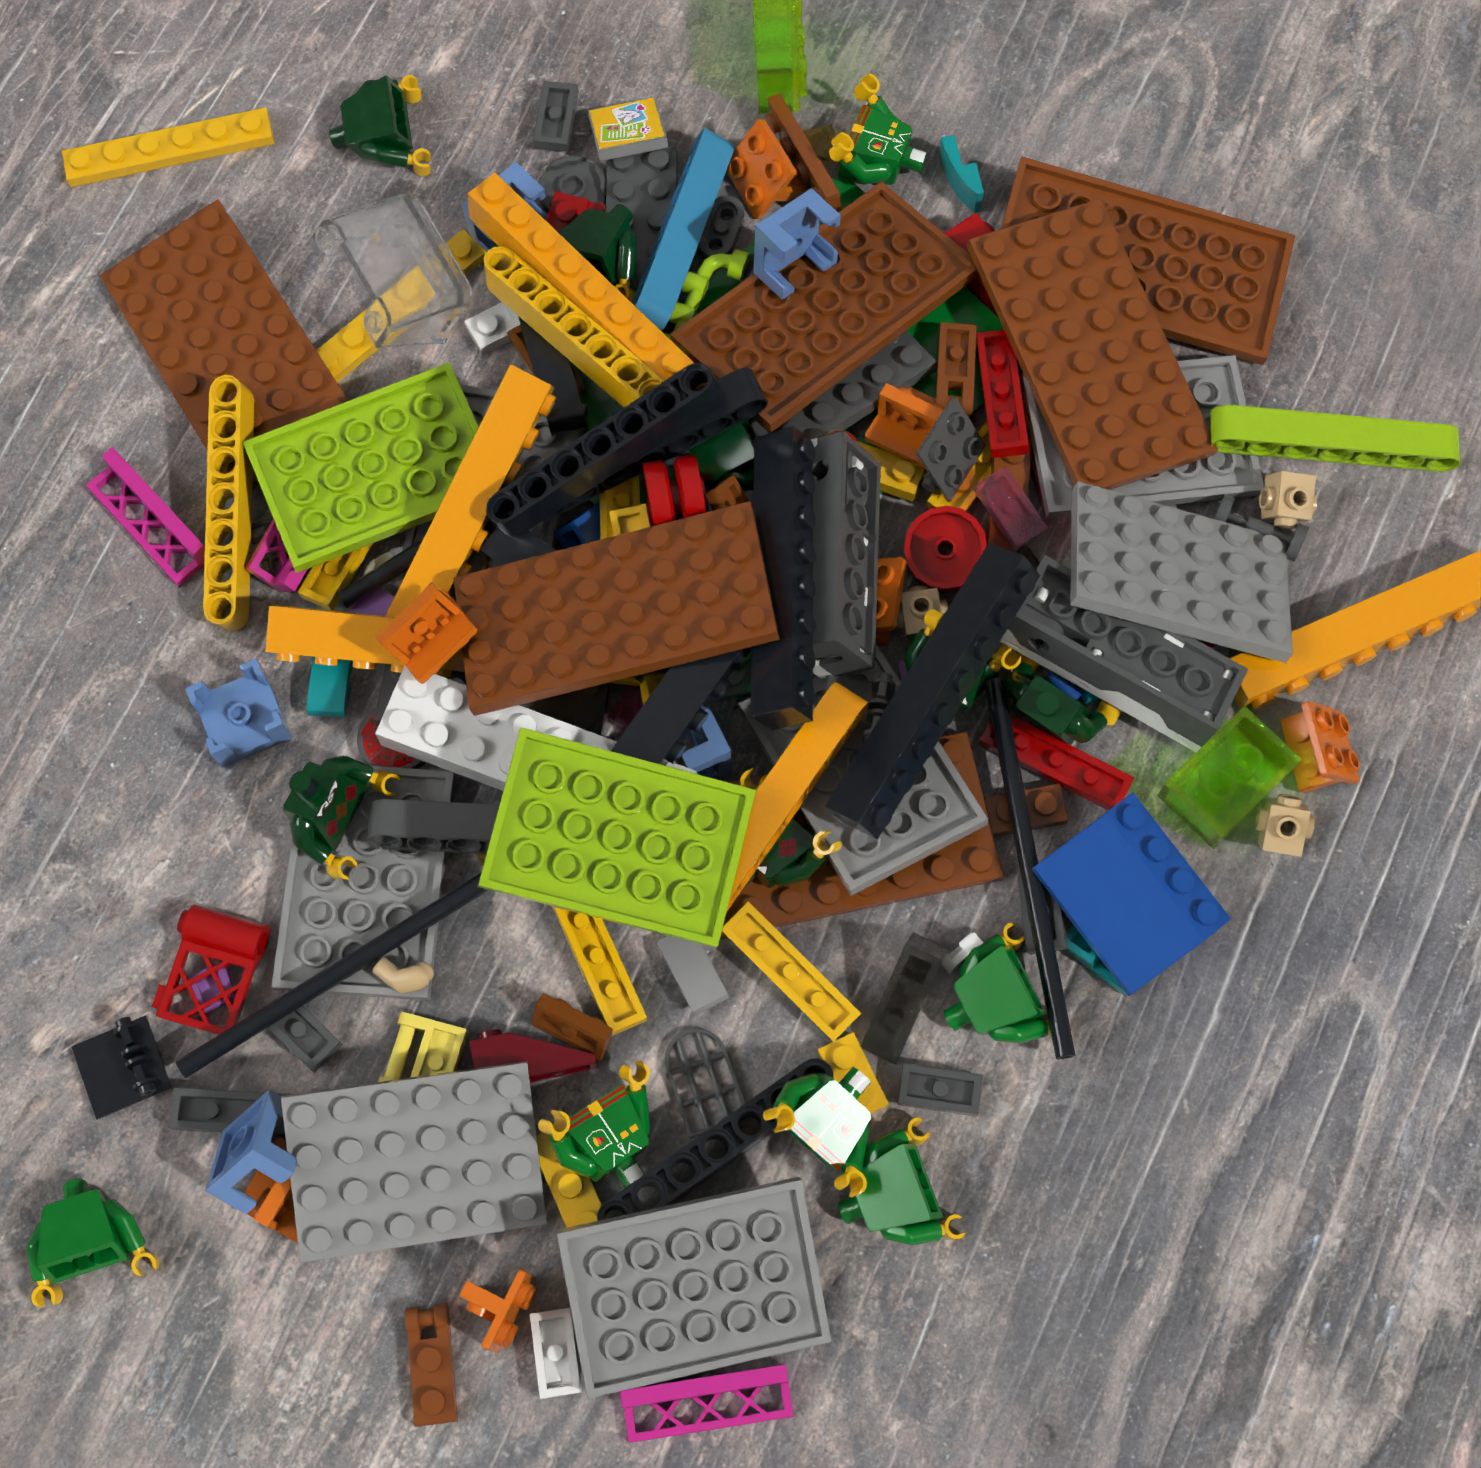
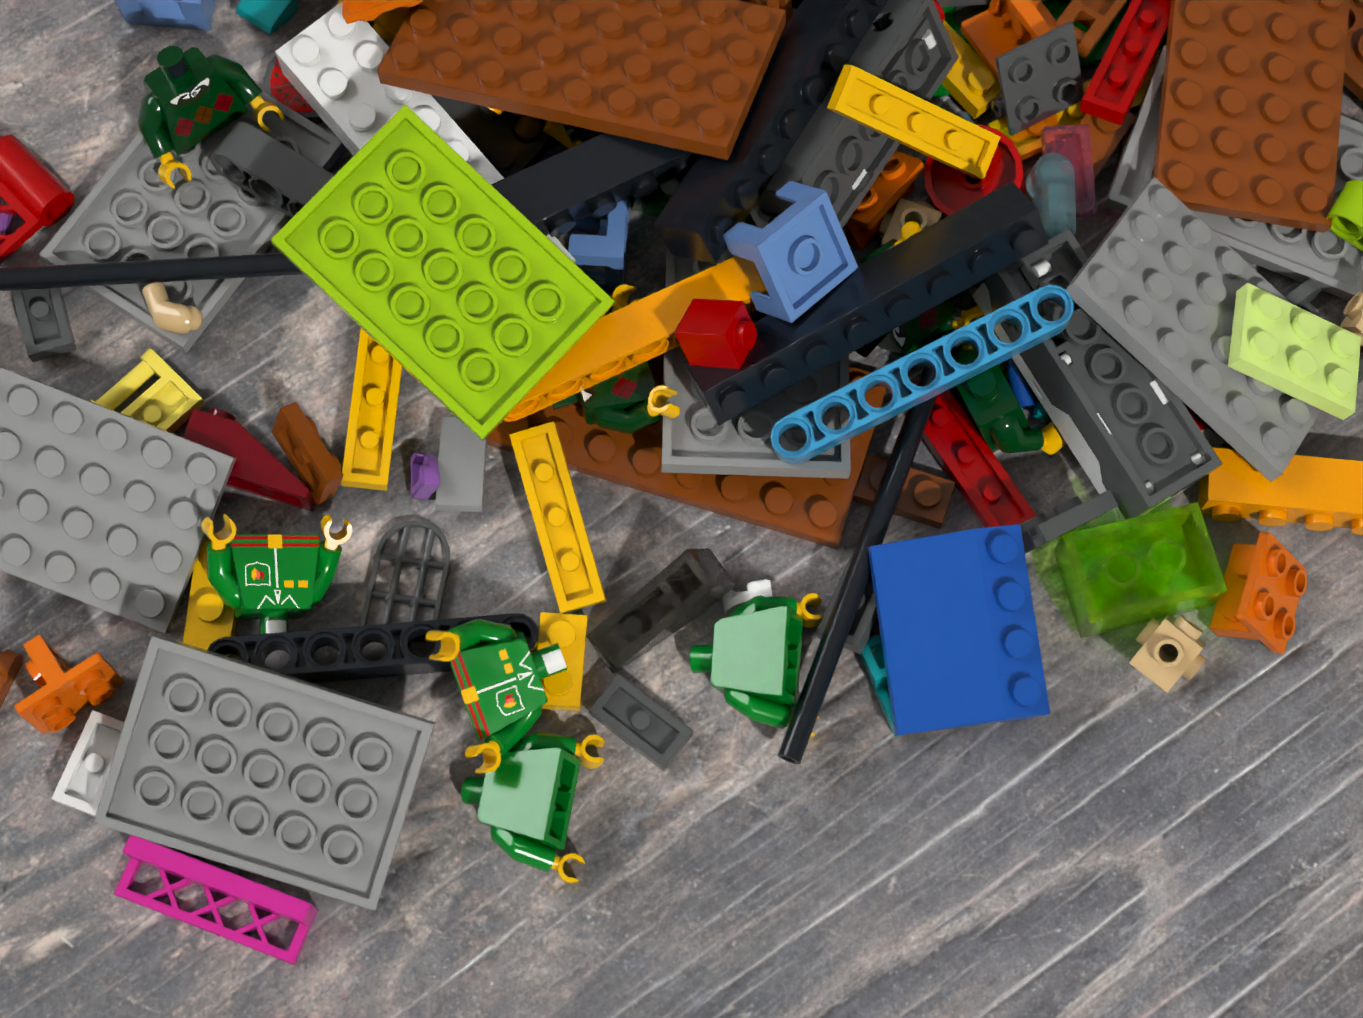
camera: 25 degrees right, 0 degrees up
none -> medium lavender tile [410,453,440,500]
none -> red brick [674,298,758,369]
none -> medium blue panel [722,180,859,323]
none -> dark azure beam [771,285,1074,464]
none -> yellow plate [827,64,1001,180]
none -> dark grey plate [1020,490,1118,554]
none -> clear light blue leg [1025,153,1076,240]
none -> yellowish green plate [1228,283,1361,420]

